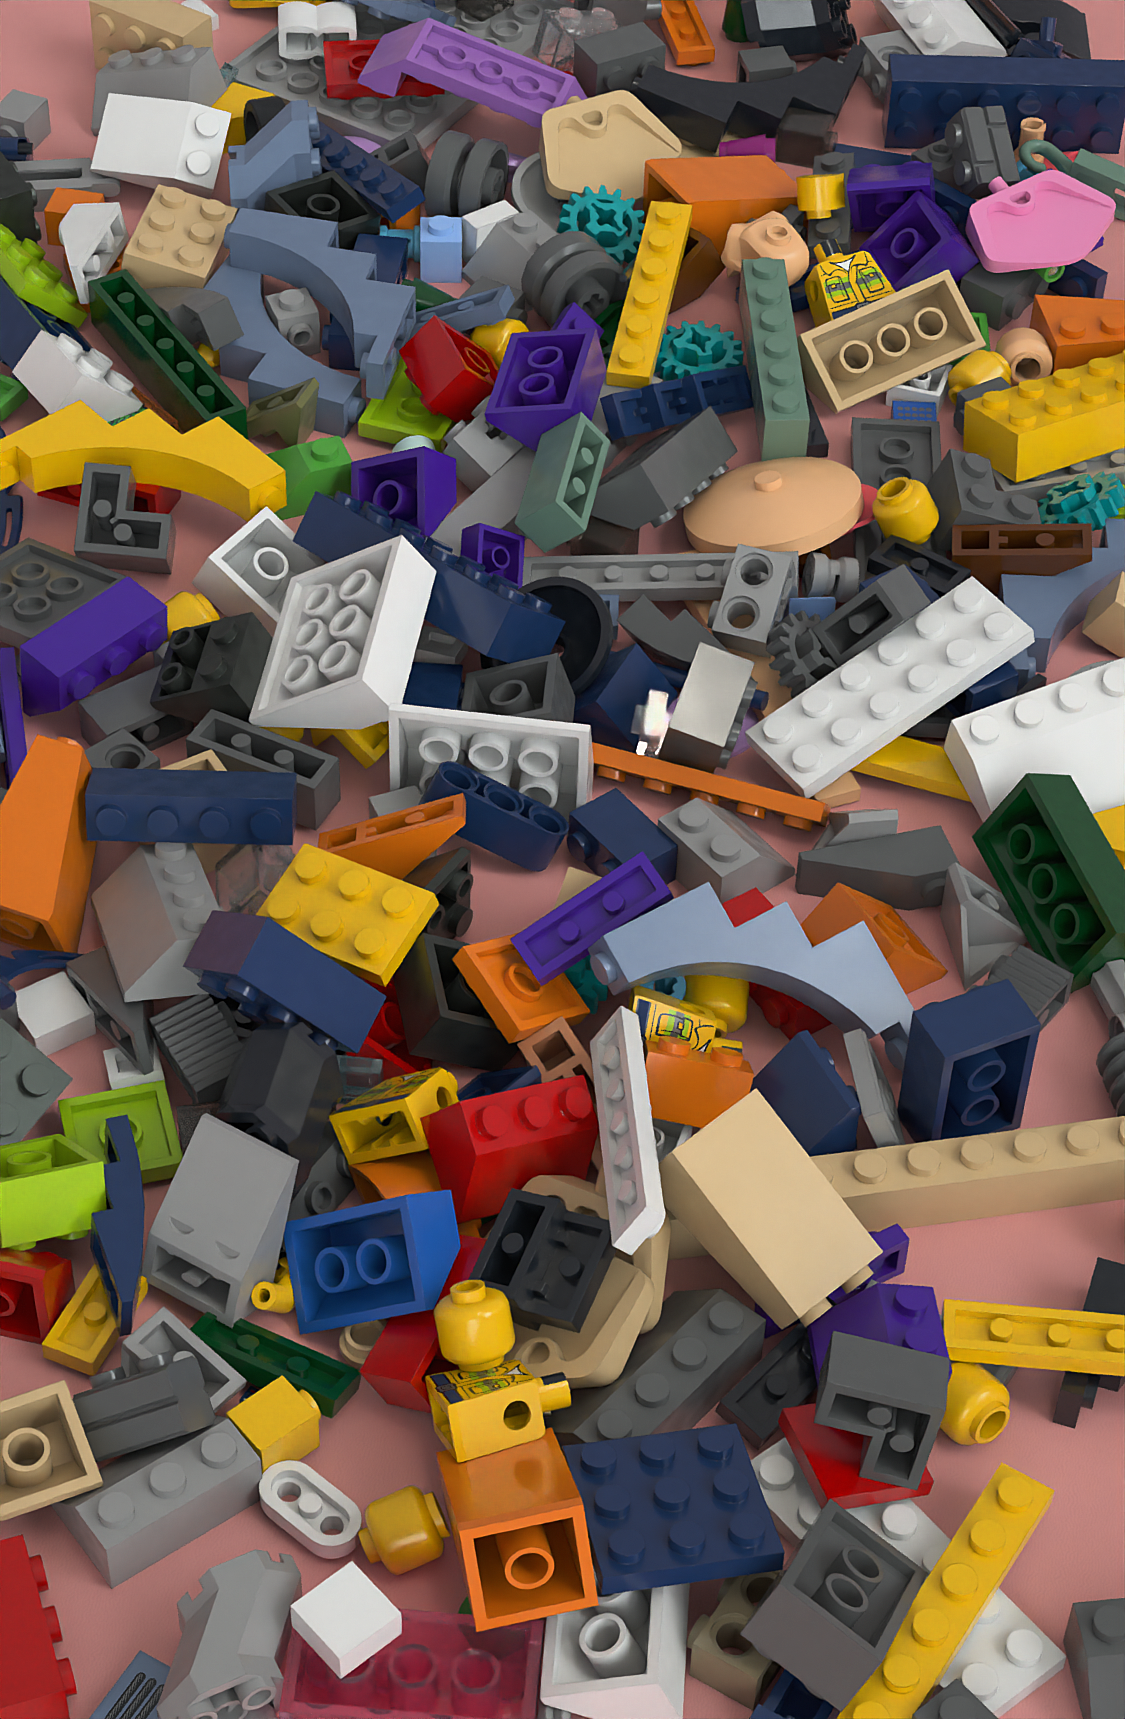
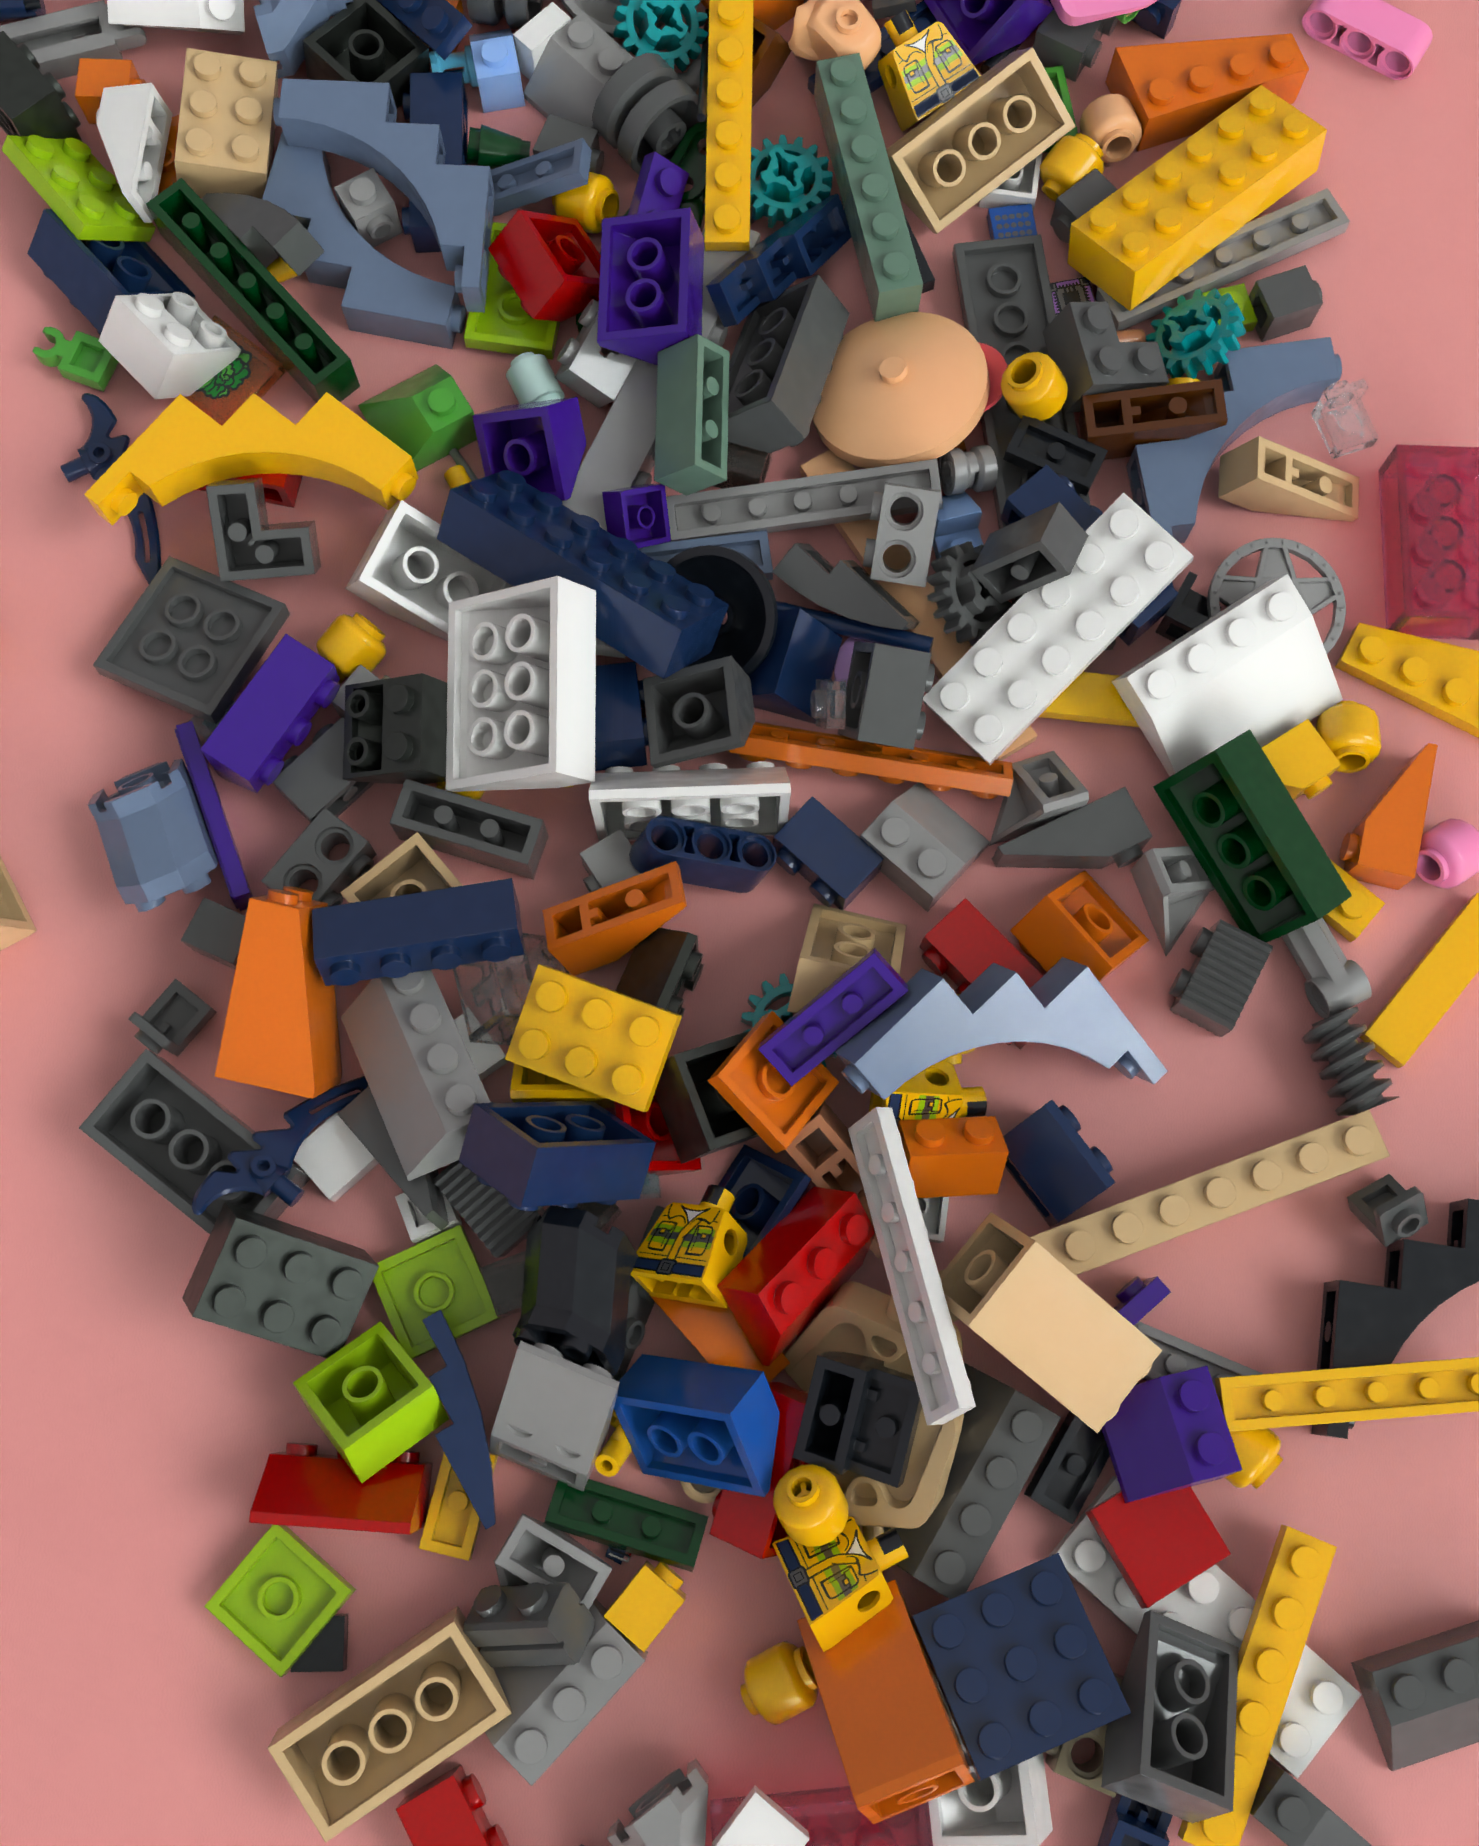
camera: 10 degrees left, 30 degrees up
olive slope [246,377,319,447] -> none
white plate [259,1460,362,1559] -> none
dark grey brick [814,1331,950,1490] -> none
light grey tile [843,1028,906,1148] -> none
dark blue brick [897,979,1041,1143] -> none

